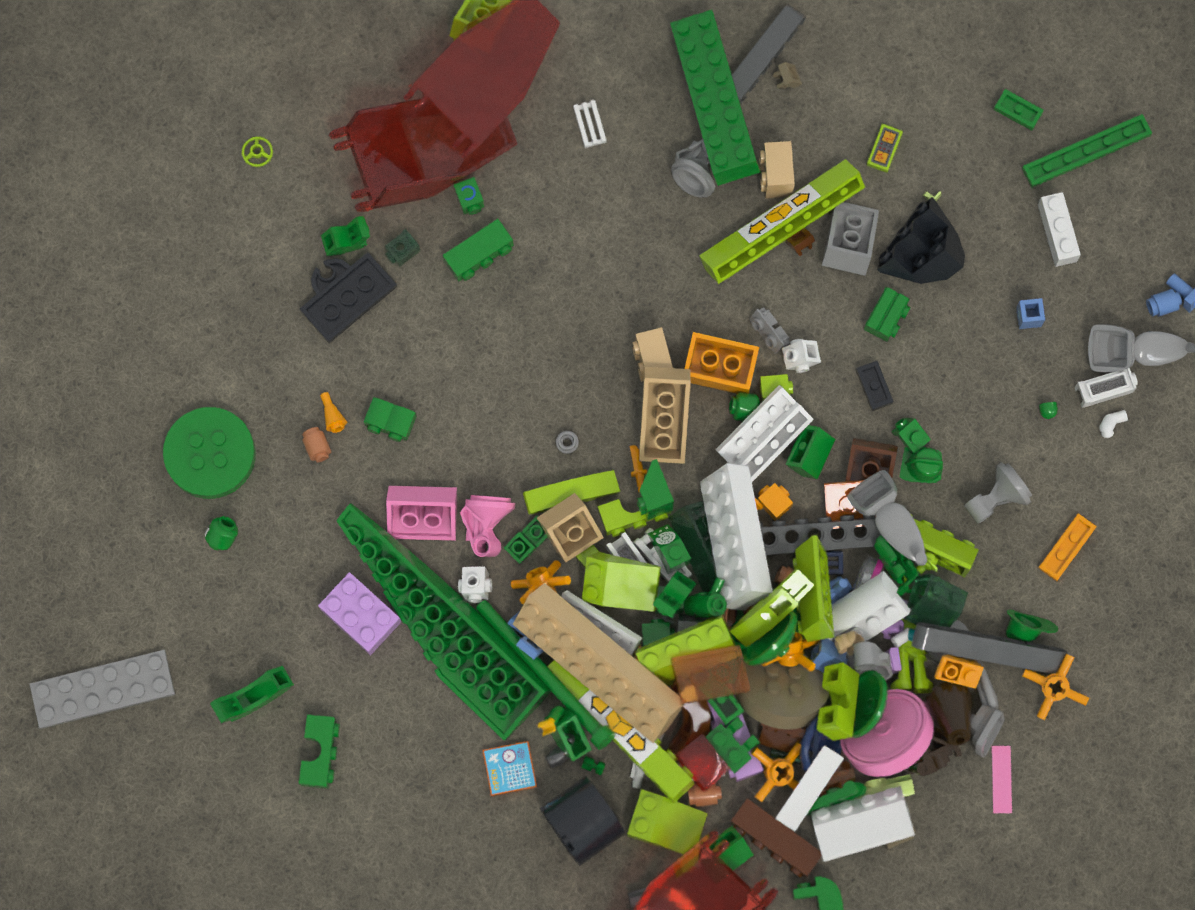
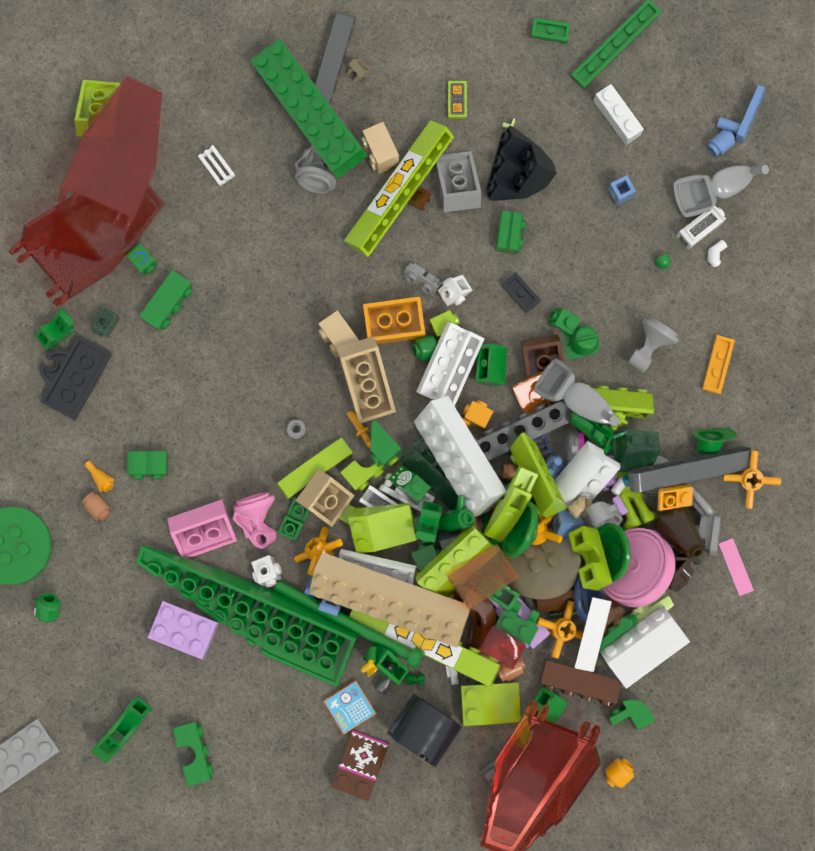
camera: 25 degrees left, 5 degrees up
none -> reddish brown slope [331,730,389,801]

